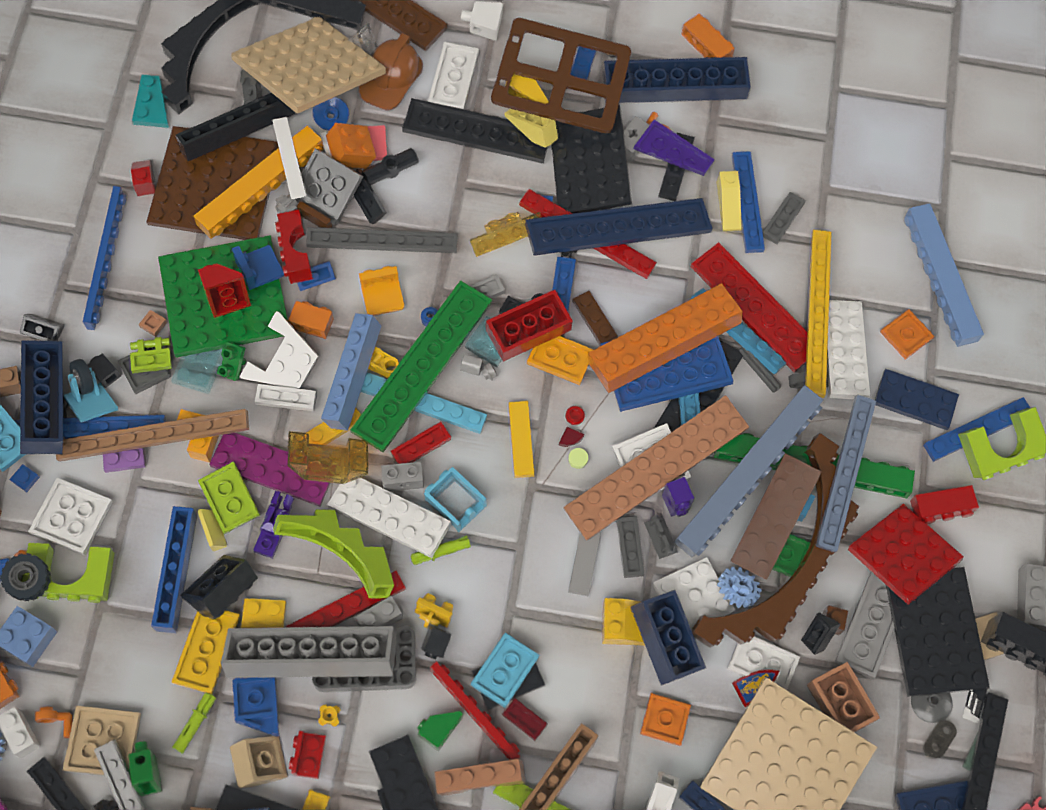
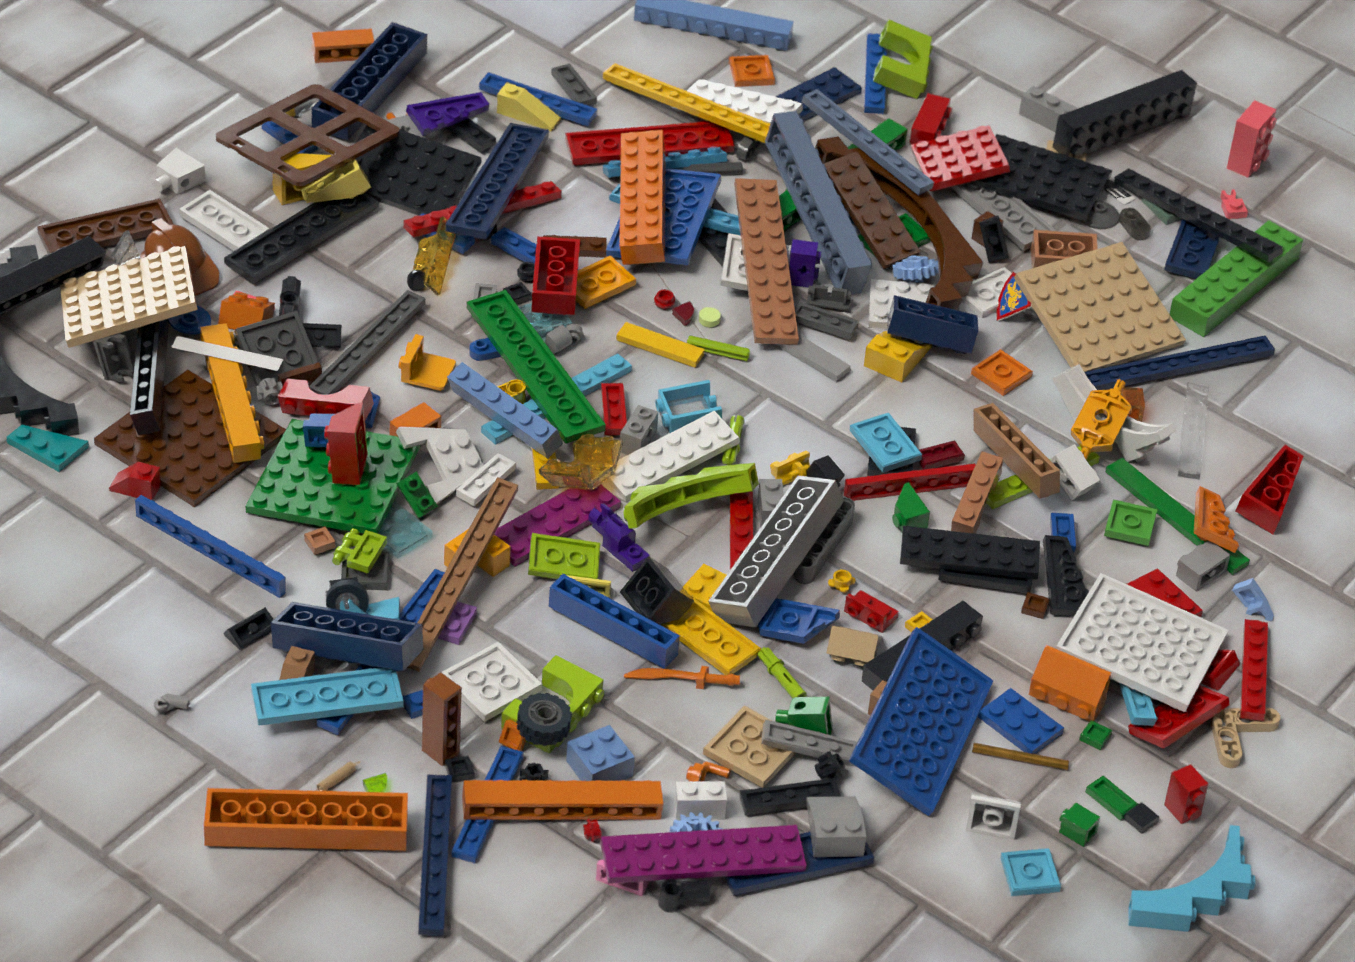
camera: 60 degrees left, 25 degrees down
none -> black plate [407,270,428,291]
none -> orange sword [624,666,740,689]
none -> lime axle [687,335,750,361]

